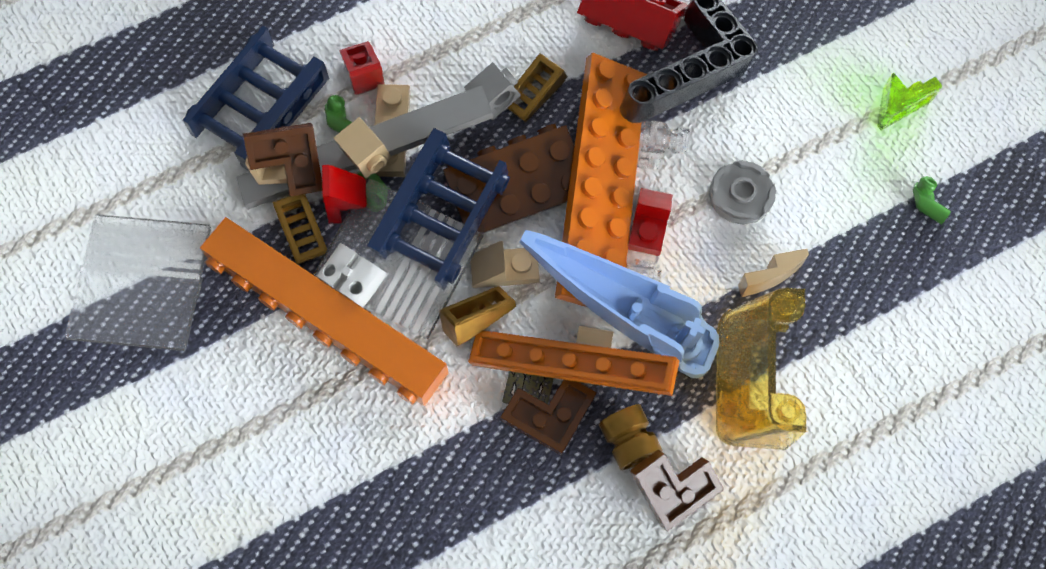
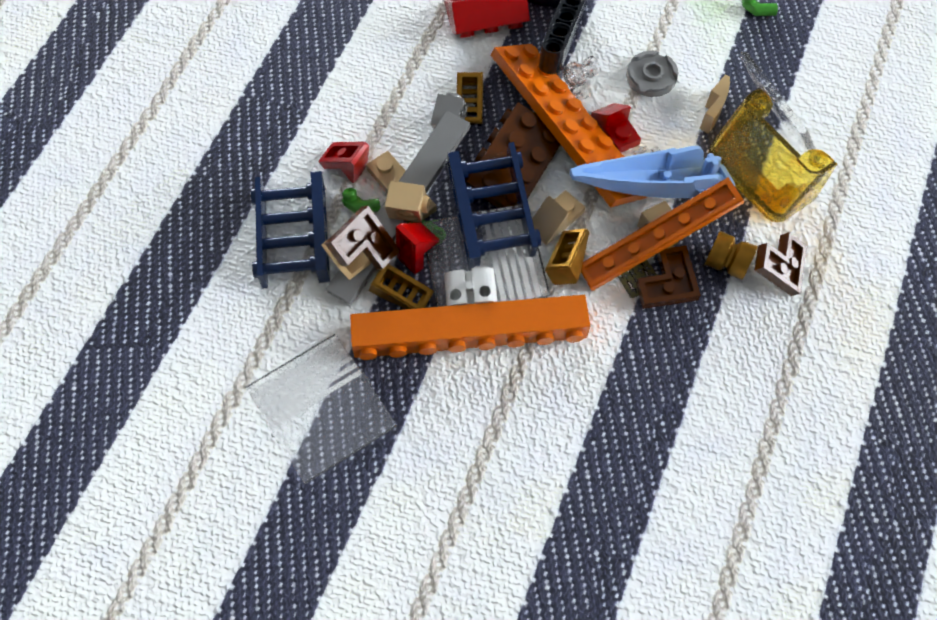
camera: 40 degrees left, 5 degrees down
none -> clear piece [740,51,820,163]

